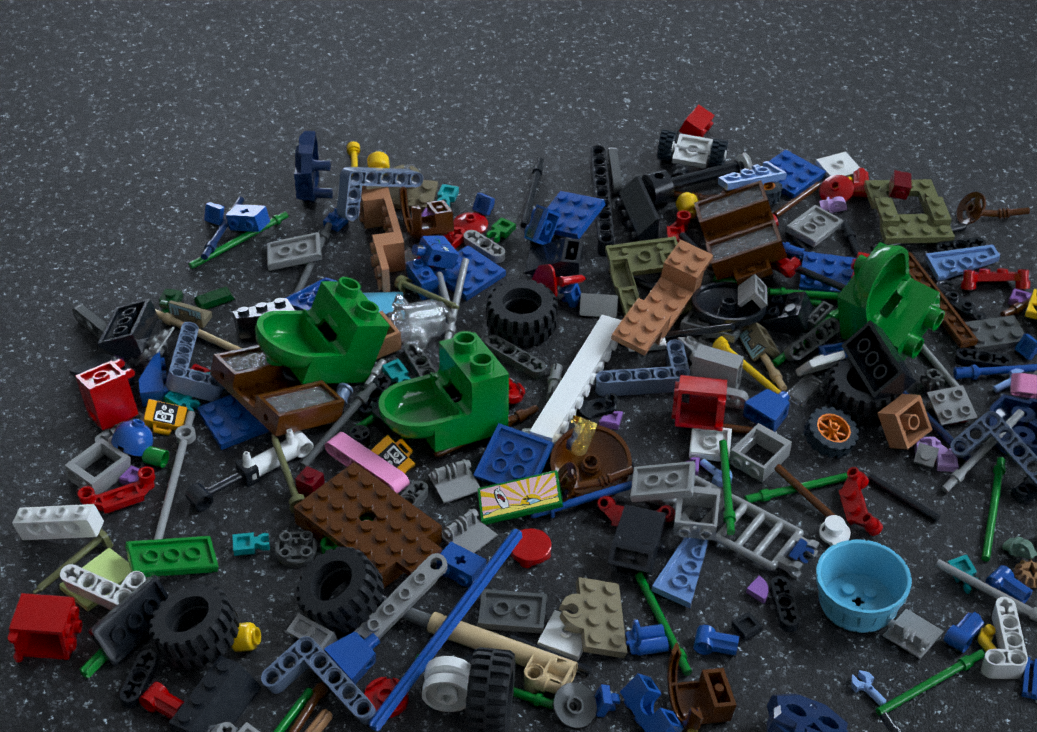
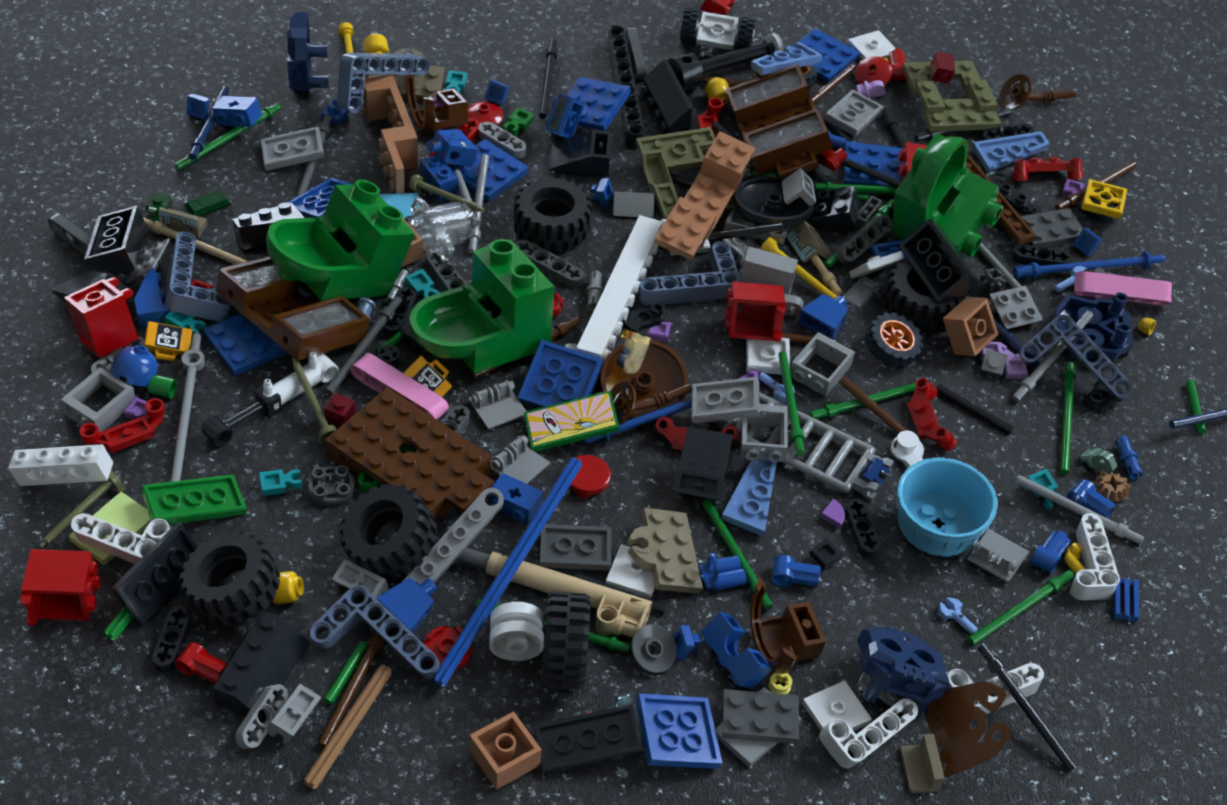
camera: 10 degrees left, 5 degrees up
red piece [532,264,586,298] -> none

